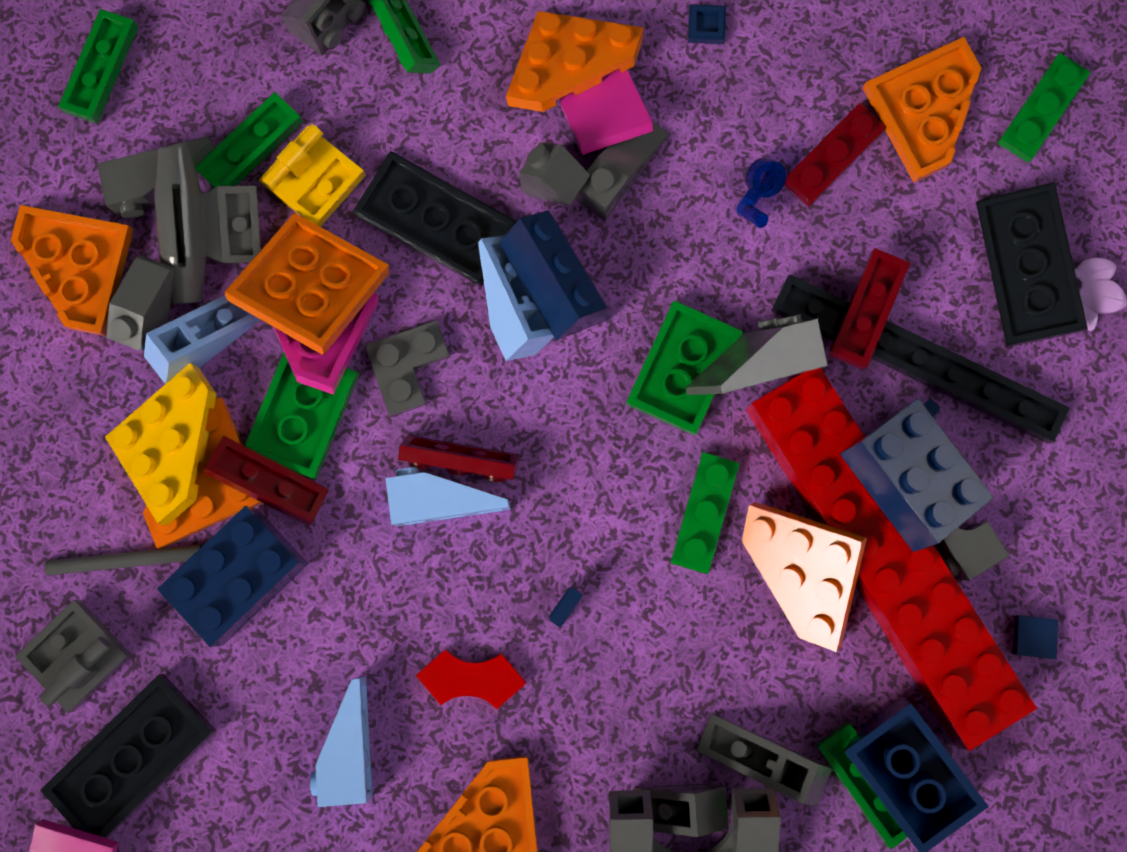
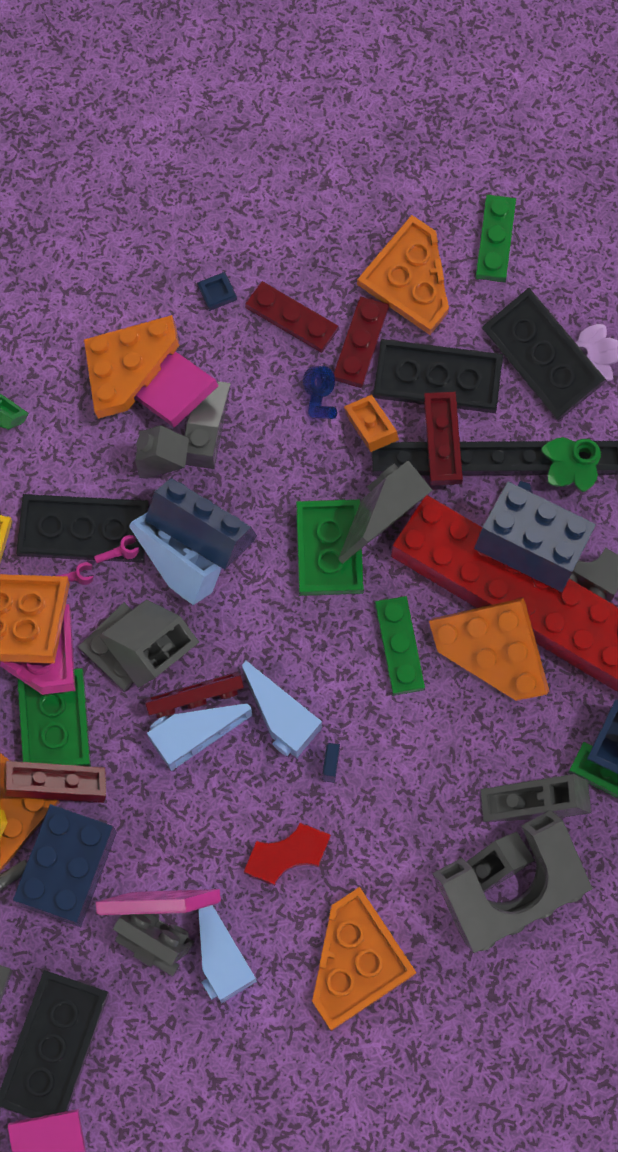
camera: 30 degrees left, 10 degrees down
none -> dark pink hand [55,562,94,585]
none -> dark pink hand [94,535,139,563]
none -> dark pink tile [96,889,221,915]
none -> dark grey slope [99,599,199,688]
none -> dark grey plate [113,914,195,977]
none -> light blue slope [242,661,322,758]
none -> dark red plate [245,281,339,353]
none -> orange plate [344,395,399,452]
none -> black tile [373,339,503,414]
none -> green plate [541,437,601,492]

